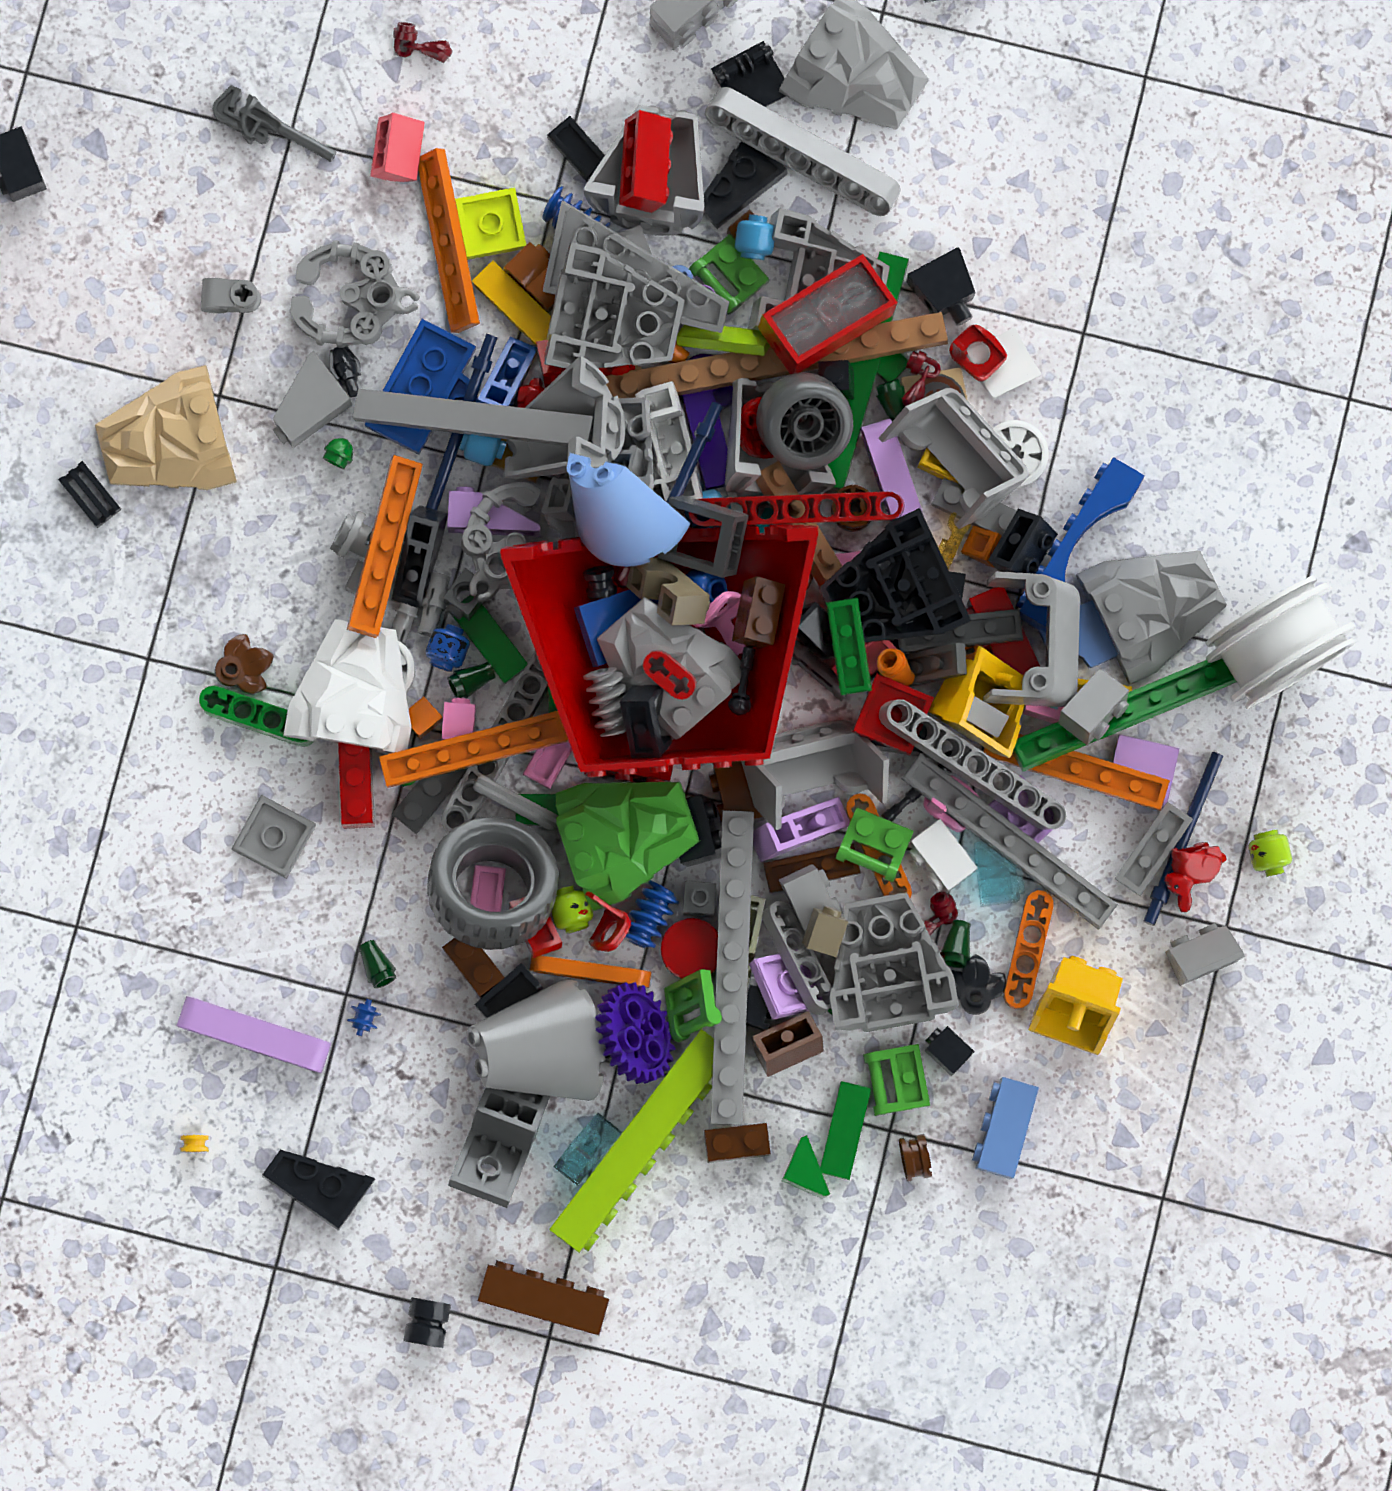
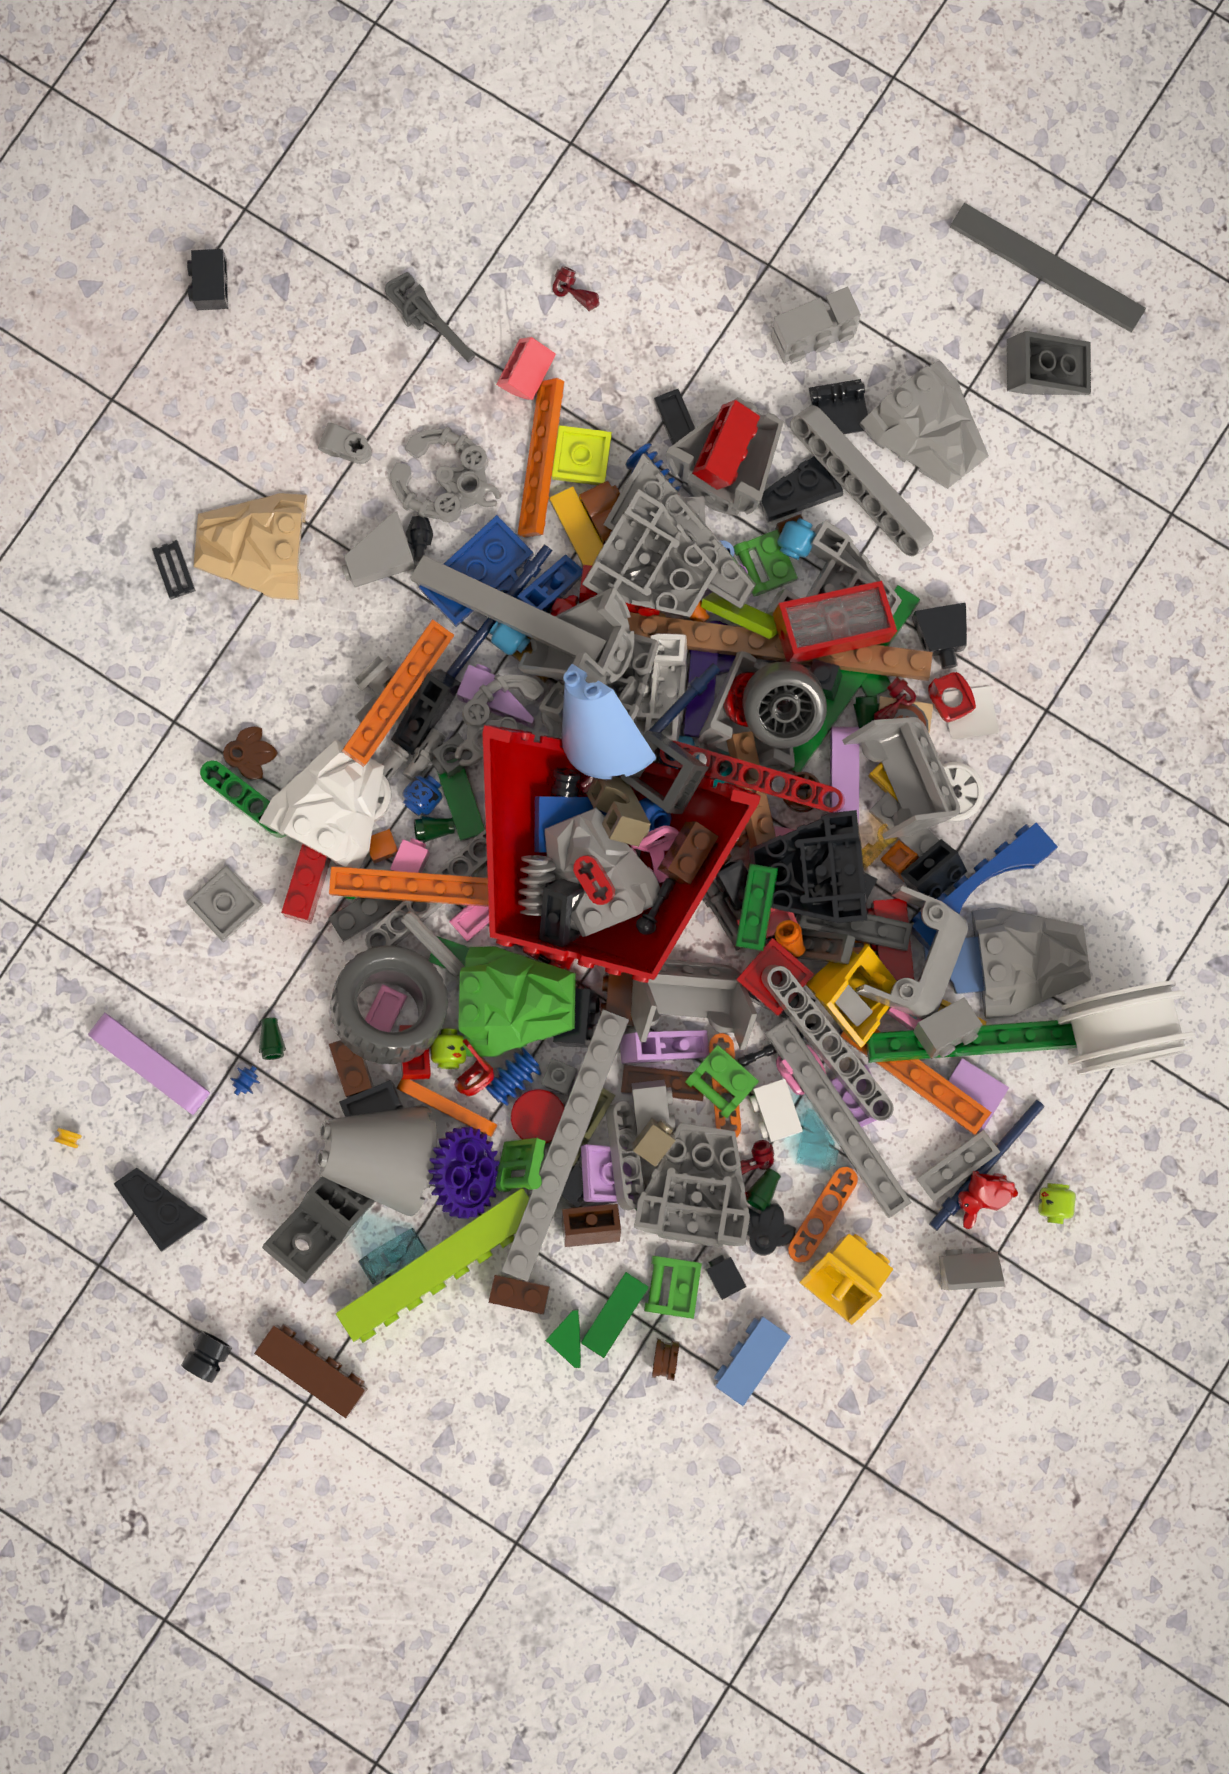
camera: 25 degrees right, 0 degrees up
green plate [323,438,353,469] -> none

